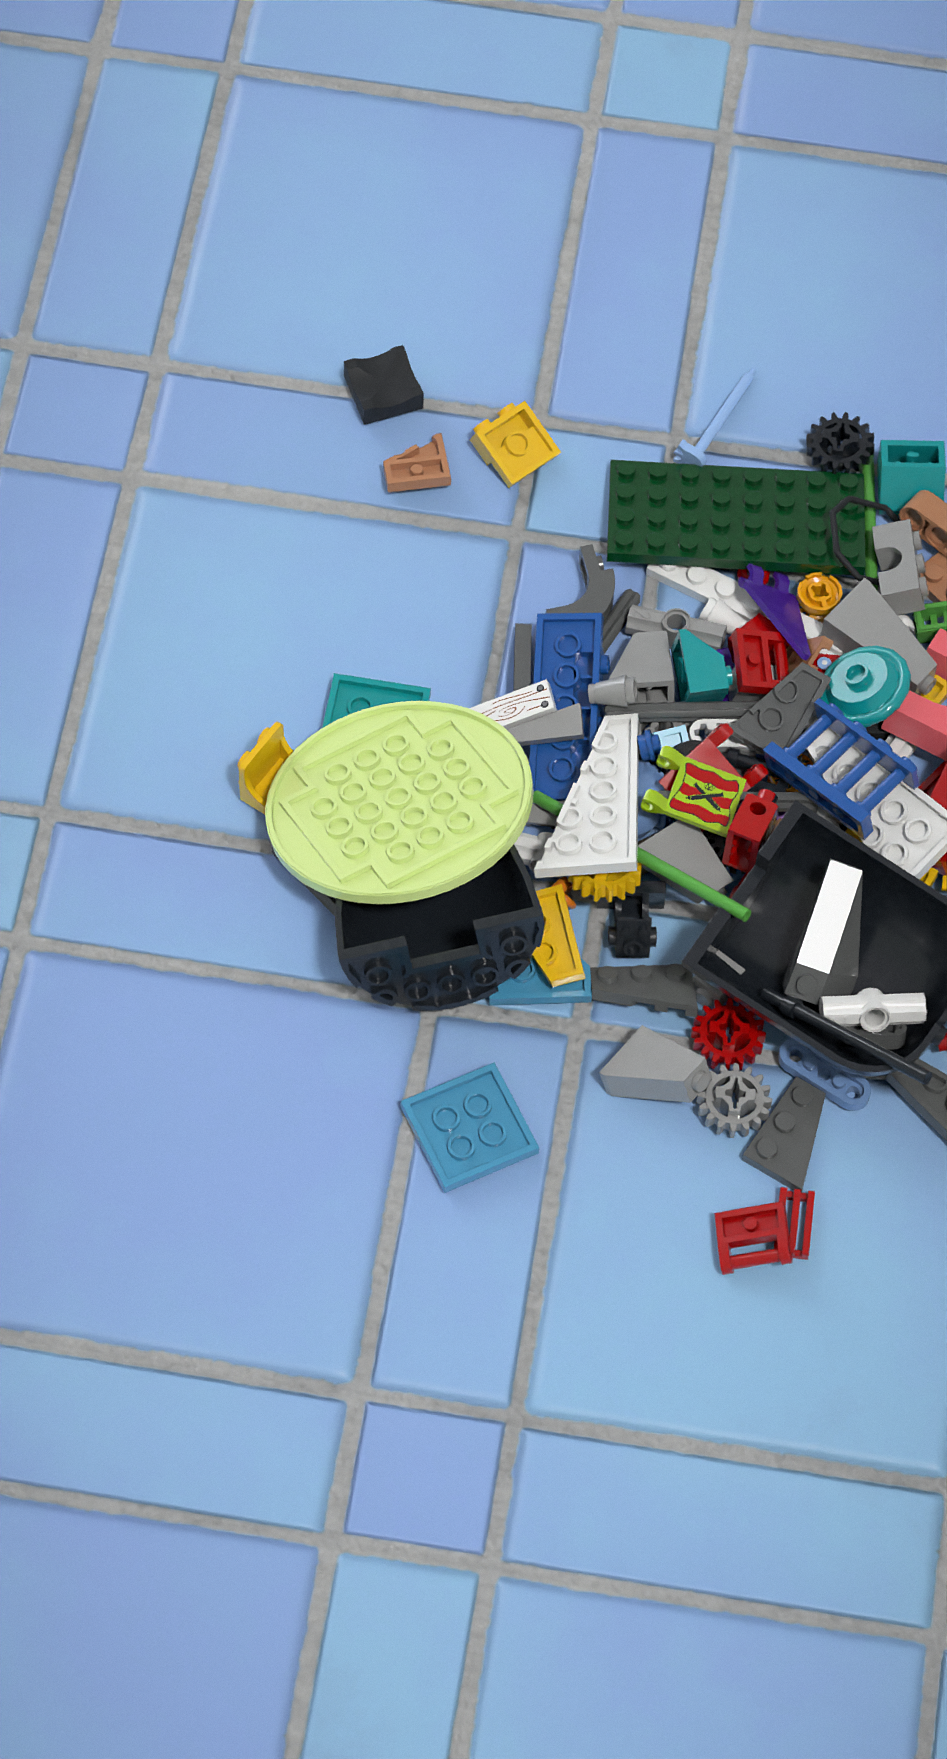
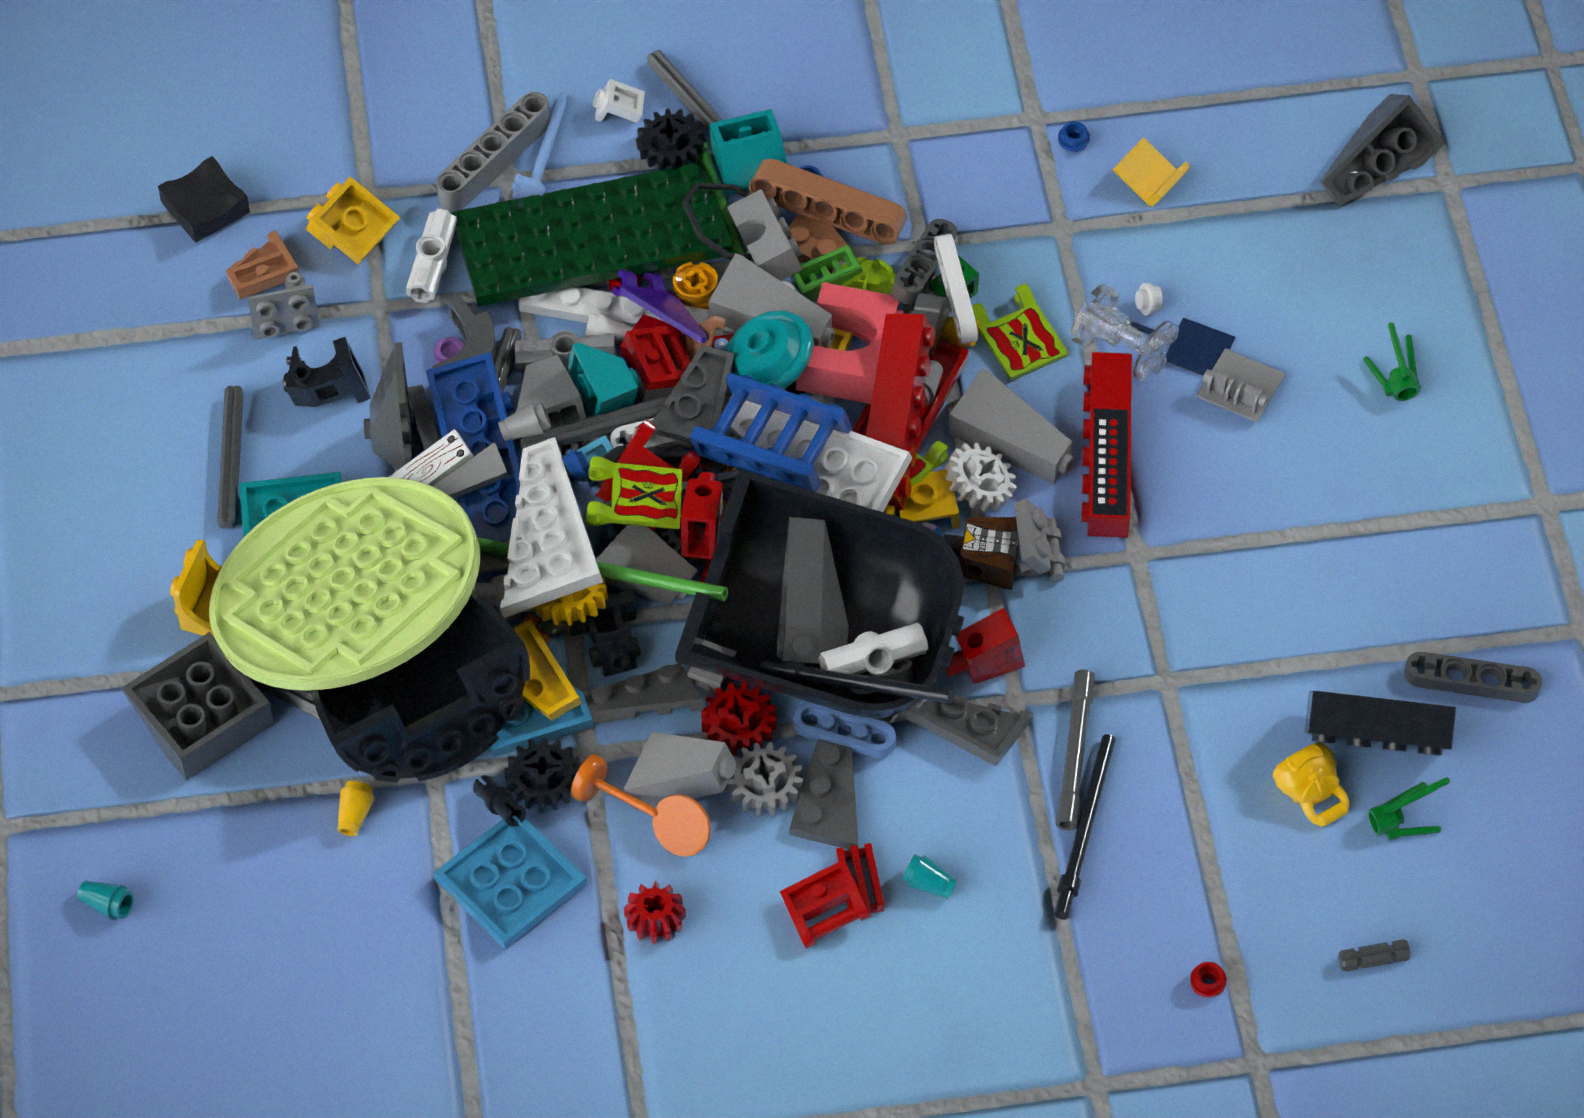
camera: 15 degrees left, 5 degrees down
none -> teal cone [77,880,134,920]
none -> dark grey slope [122,632,274,780]
none -> dark grey axle [217,385,243,529]
none -> light grey hinge [247,272,320,340]
none -> black tile [283,337,371,407]
none -> yellow cone [337,781,375,836]
none -> dark grey wedge [364,342,414,470]
none -> white piece [406,209,457,303]
none -> medium lavender tile [434,337,465,364]
none -> light grey beam [436,92,550,212]
none -> black pin [473,775,526,827]
none -> black gear [504,737,580,812]
none -> orange piece [571,754,711,857]
none -> white bracket [593,79,645,123]
none -> red gear [624,880,686,945]
none -> dark grey axle [647,50,723,133]
none -> teal cone [902,854,958,899]

